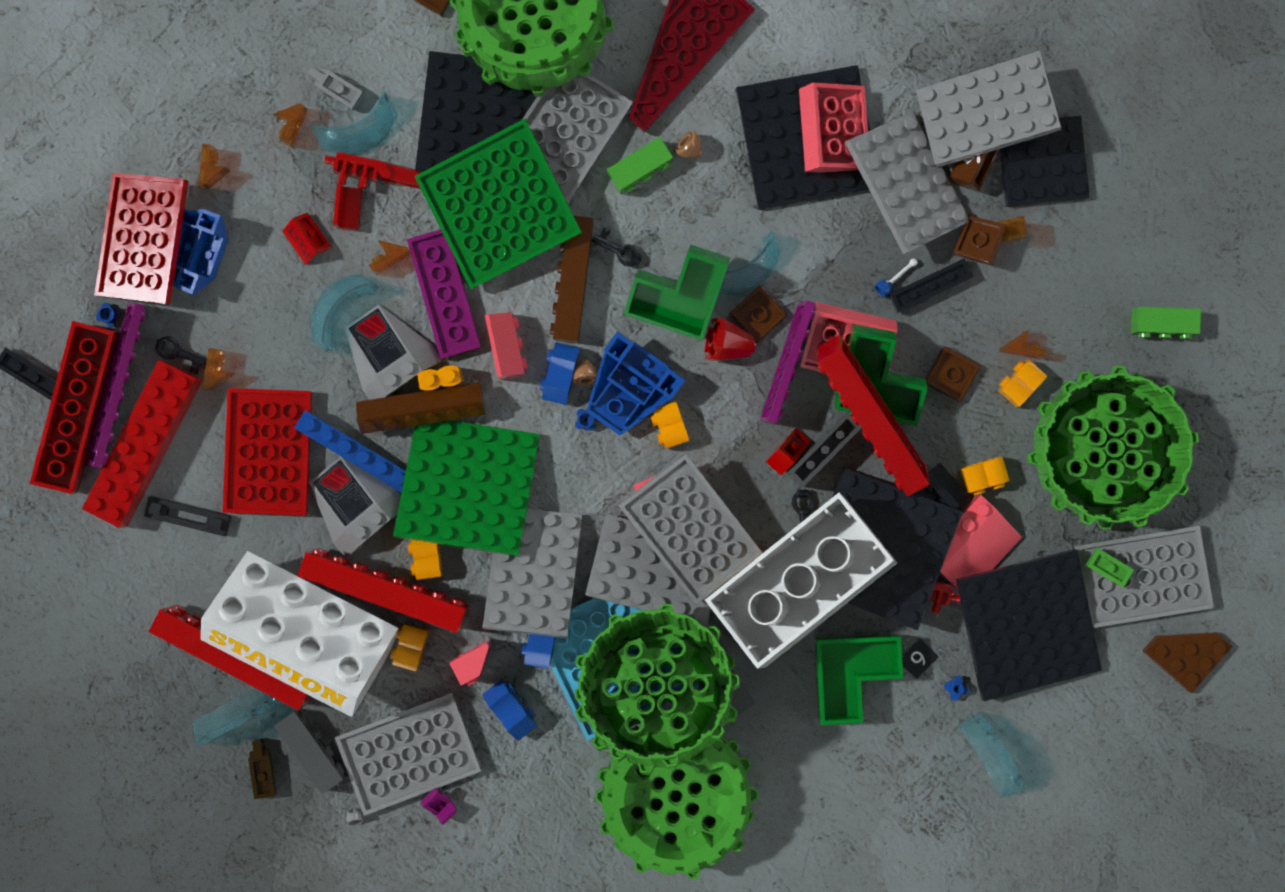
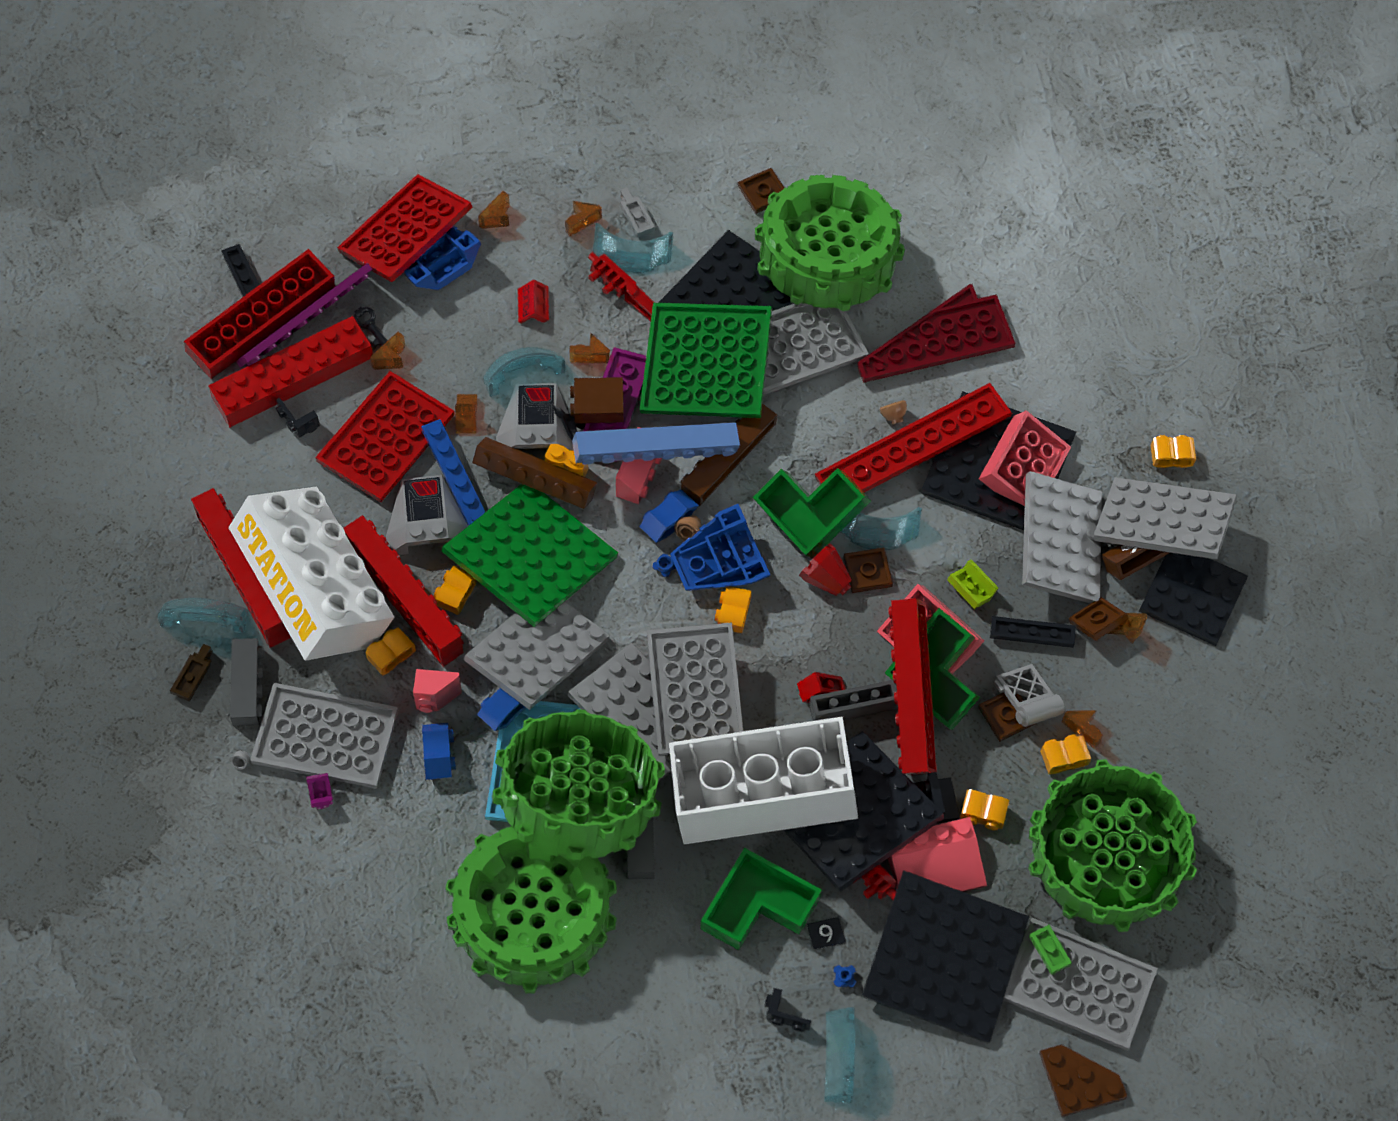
camera: 25 degrees right, 25 degrees down
blue plate [96,303,121,327] -> none
black container [144,496,231,536] -> none
red panel [333,183,362,231] -> none
black piece [591,228,643,267] -> none
bright green brick [607,137,673,194] -> none
magenta plate [759,300,816,424] -> none
hinge [874,258,918,298] -> none
bright green brick [1131,307,1201,339] -> none
none -> black bracket [276,397,320,438]
none -> clear orange slope [455,394,478,433]
none -> black piece [552,405,586,440]
none -> reddish brown brick [570,377,624,423]
none -> medium blue brick [572,423,740,465]
none -> black bracket [764,988,812,1032]
none -> red plate [815,383,1011,493]
none -> lime bracket [947,560,998,609]
none -> light grey piece [994,664,1065,727]
none -> light orange brick [1151,435,1196,468]

